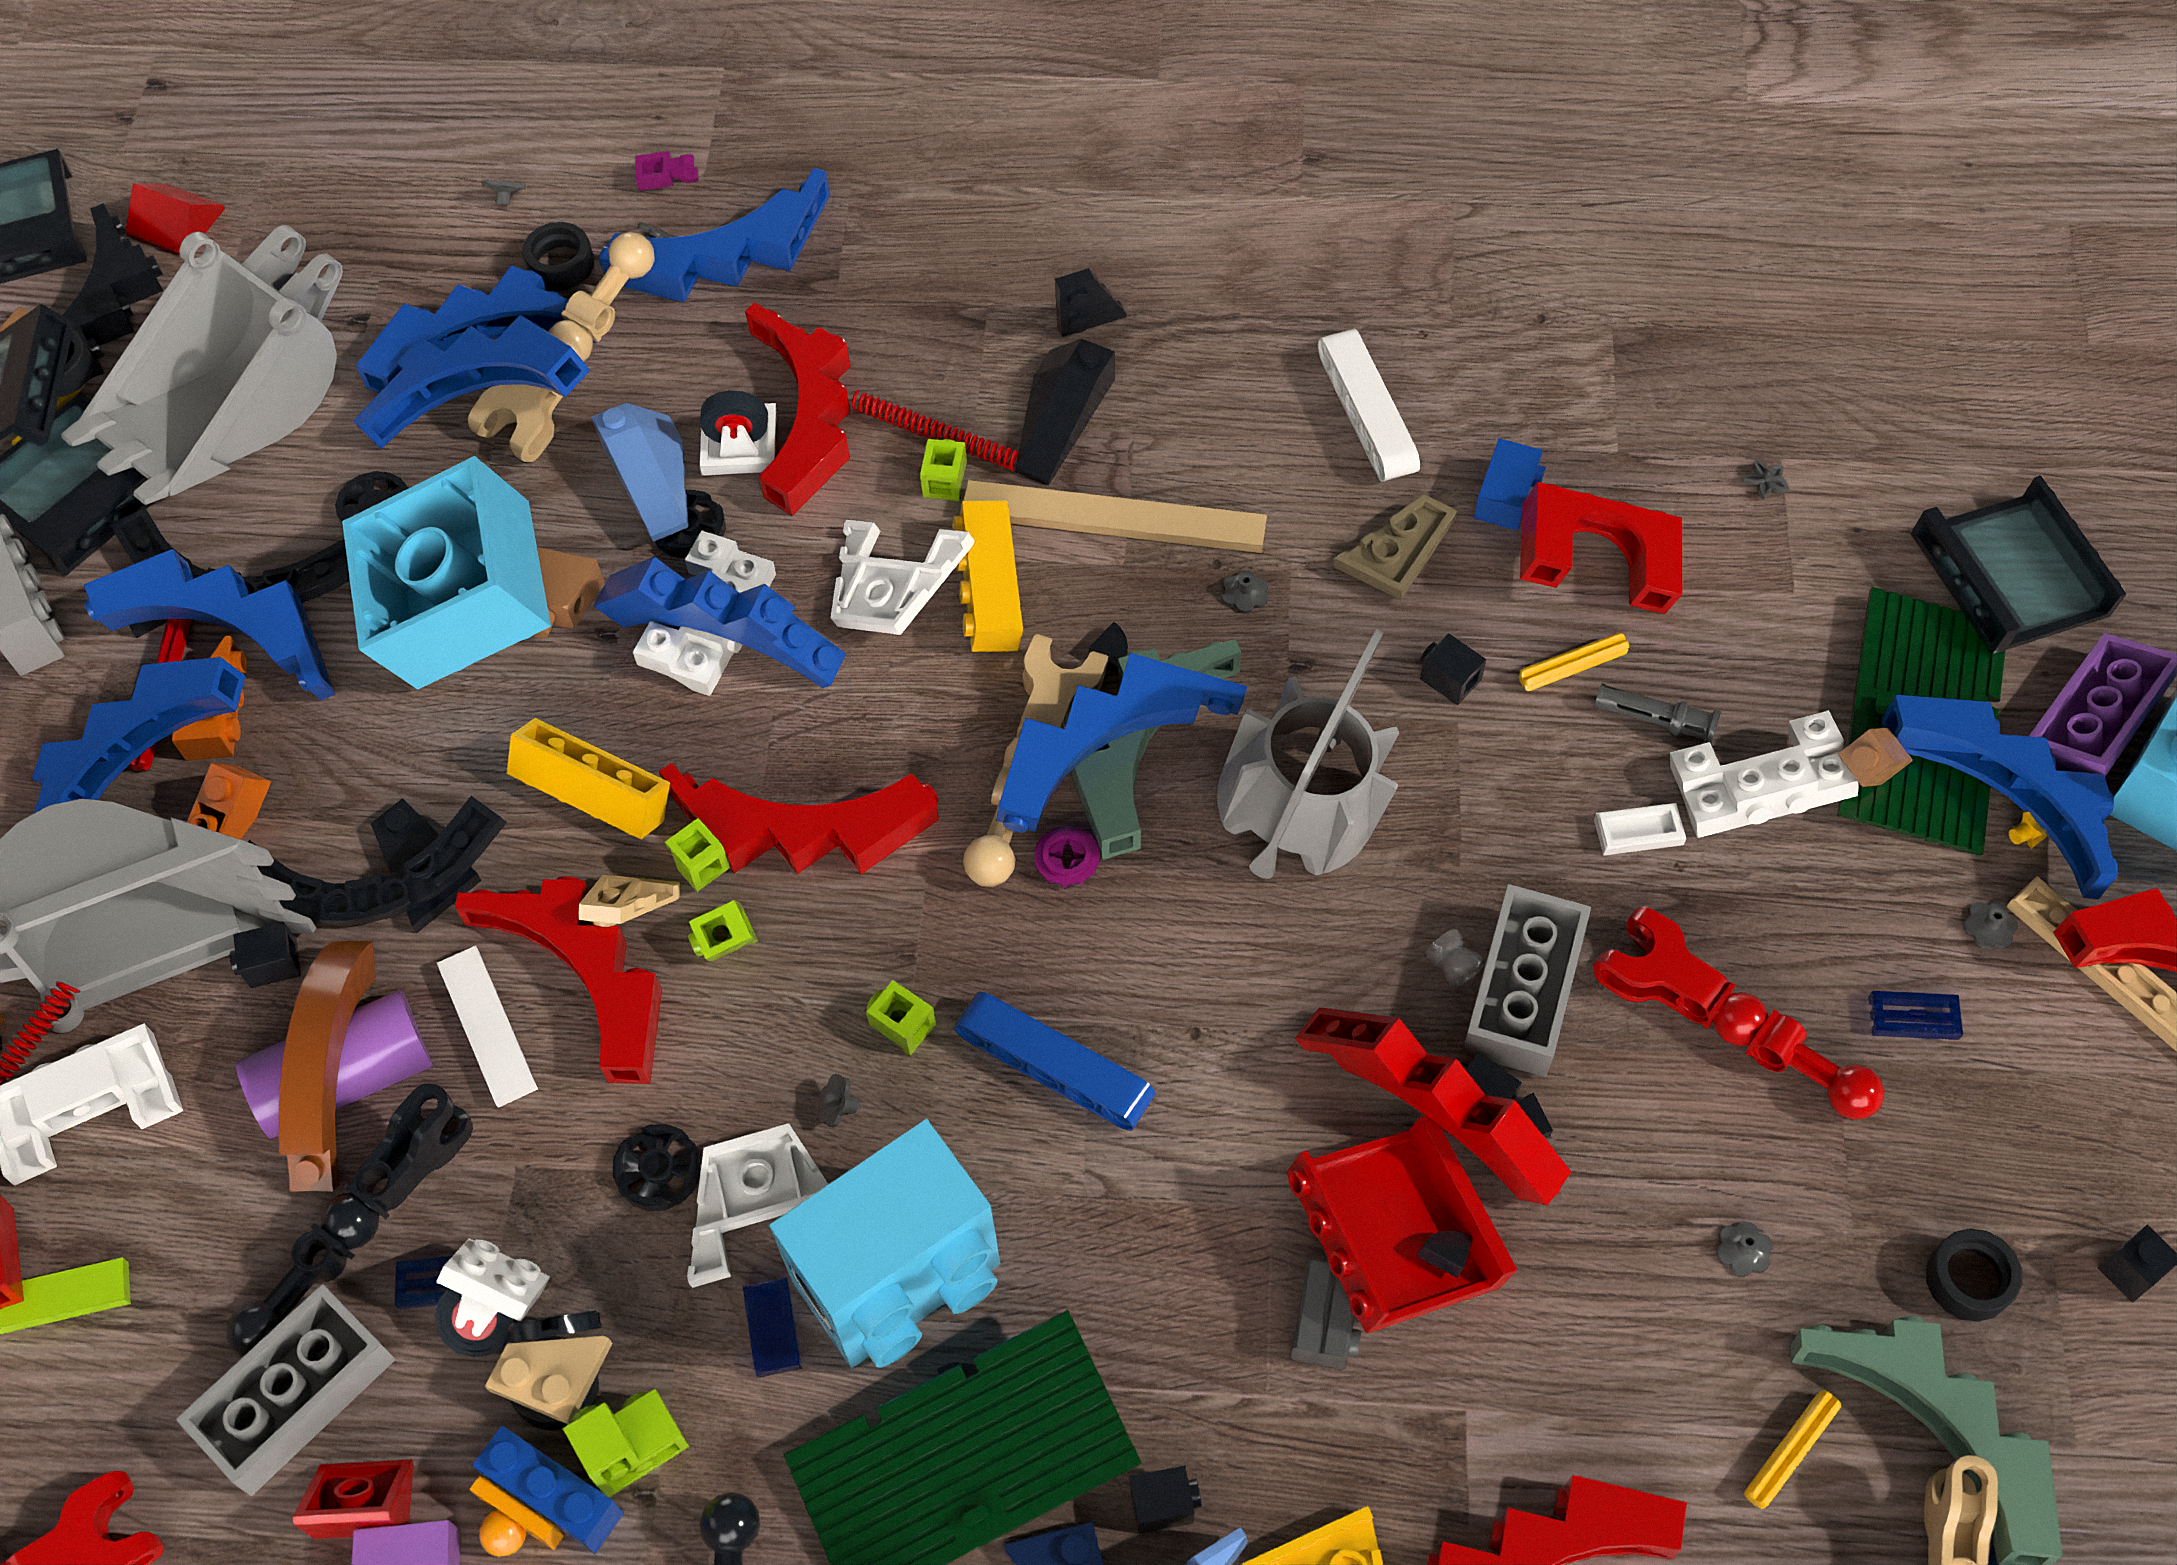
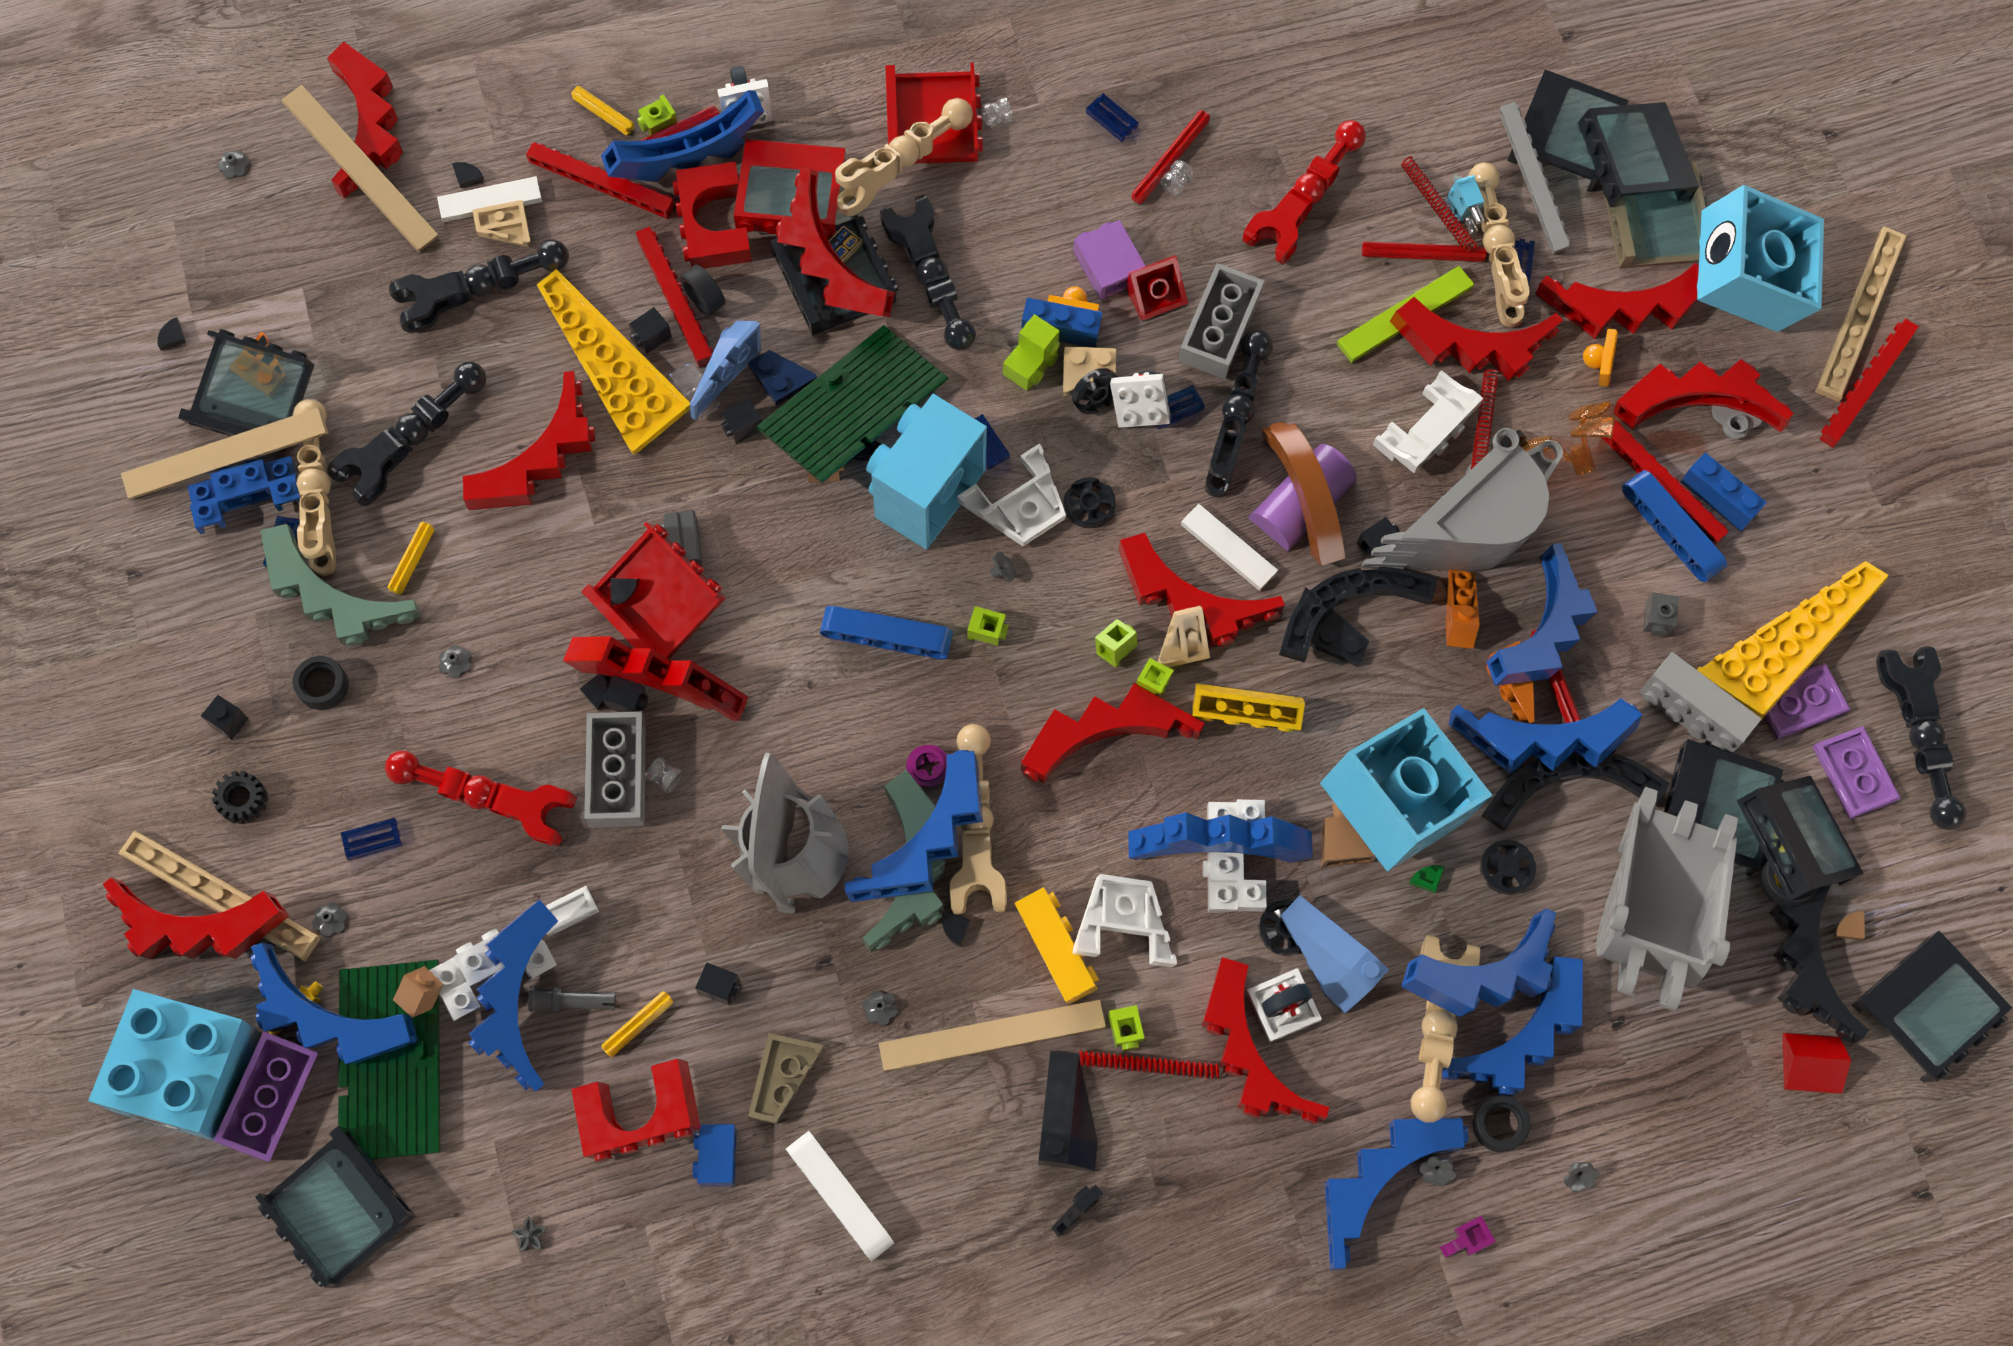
camera: 155 degrees right, 10 degrees up
none -> black tyre [212,771,268,824]
none -> blue arch [468,900,558,1092]

